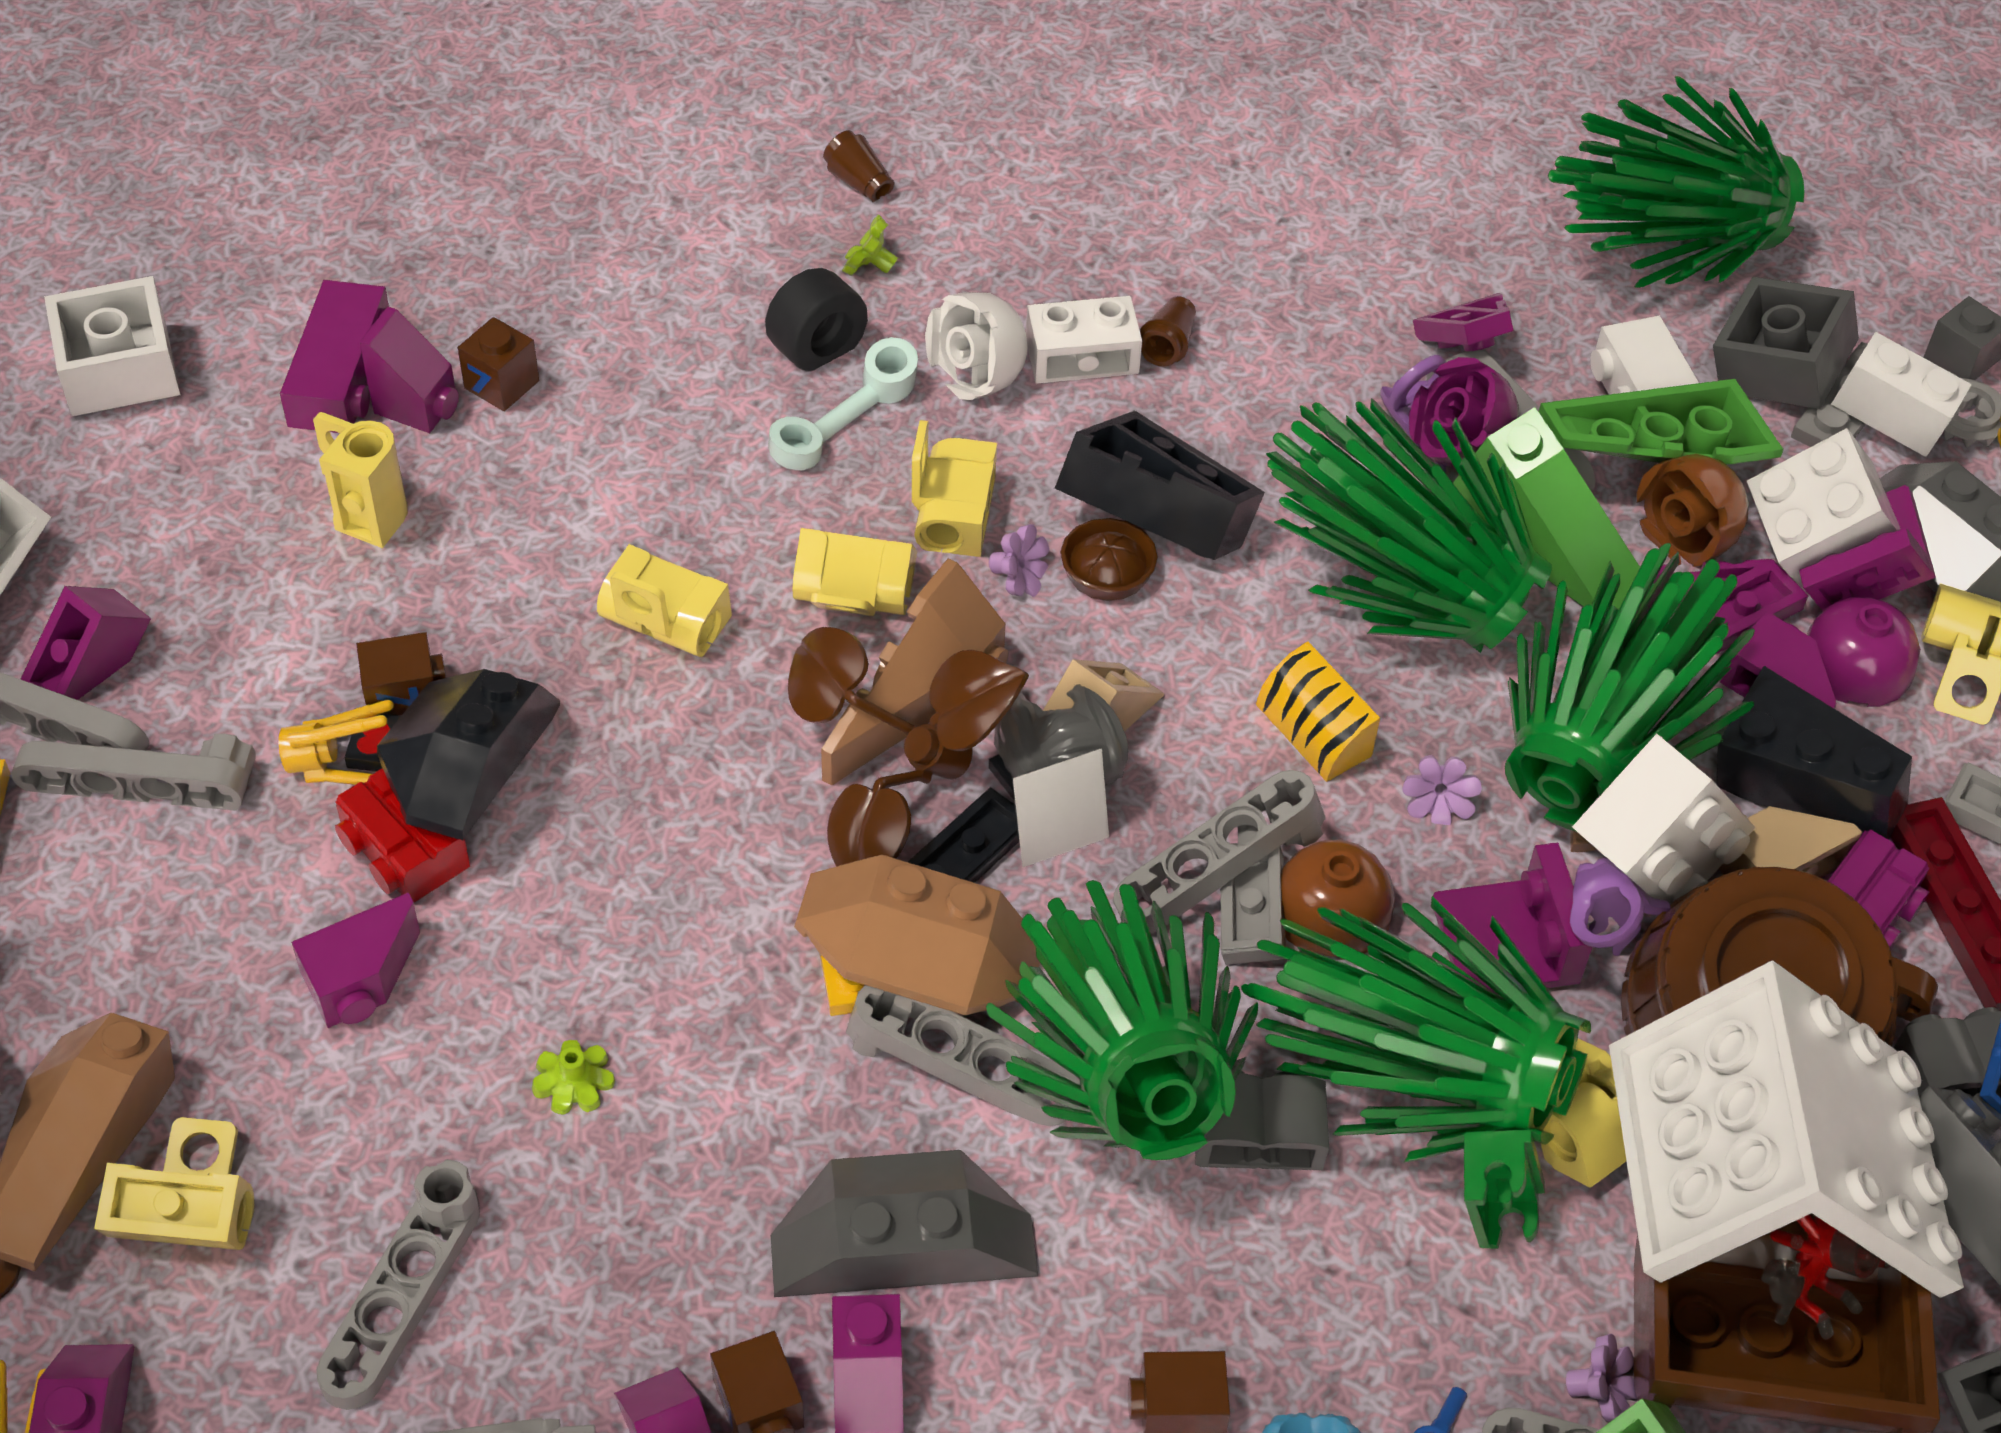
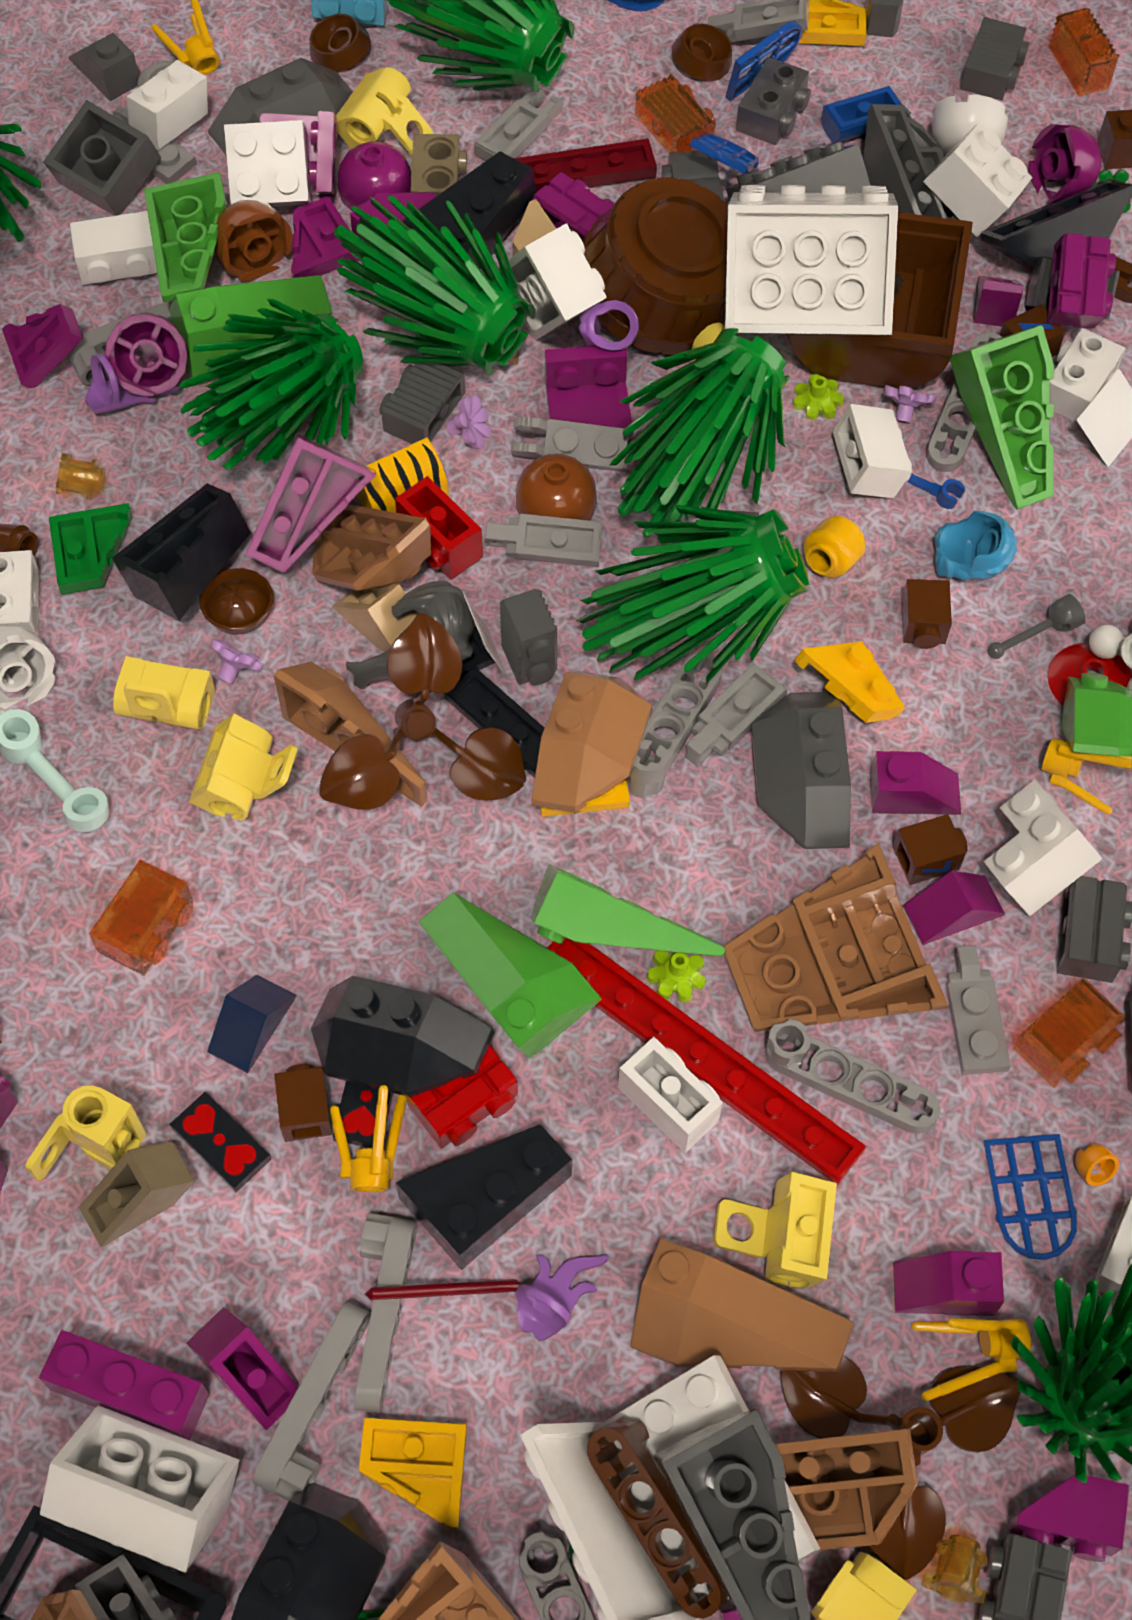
camera: 85 degrees left, 10 degrees up
magenta slope [291,893,420,1028] -> none
light yellow piece [597,544,732,657] -> none
light grey beam [1113,770,1326,933] -> none
green hinge [1464,1130,1545,1249] -> none
none -> magenta brick [39,1329,209,1440]
none -> green wing [49,503,132,595]
none -> clear yellow brick [56,453,105,500]
none -> dark tan slope [79,1142,195,1247]
none -> clear orange brick [89,859,193,976]
none -> black tile [169,1092,271,1193]
none -> dark blue slope [207,975,297,1073]
none -> magenta wedge [245,434,377,573]
none -> medium nougat wedge [312,504,431,590]
none -> dark red axle [365,1279,522,1301]
none -> dark grey brick [379,354,465,444]
none -> red brick [395,476,483,580]
none -> black wedge [396,1124,572,1270]
none -> dark tan brick [410,134,467,196]
none -> bright green wedge [418,892,602,1058]
none -> dark grey brick [499,589,557,685]
none -> light grey hinge [511,417,628,472]
none -> medium lavender piece [514,1255,609,1342]
none -> bright green wedge [530,864,726,957]
none -> red tile [547,937,867,1186]
none -> white brick [618,1037,723,1153]
none -> light grey hinge [684,663,787,767]
none -> medium nougat wedge [724,843,949,1032]
none -> lime plant [792,374,844,420]
none -> yellow wing [794,641,905,723]
none -> yellow head [803,516,866,578]
none -> white brick [832,404,913,499]

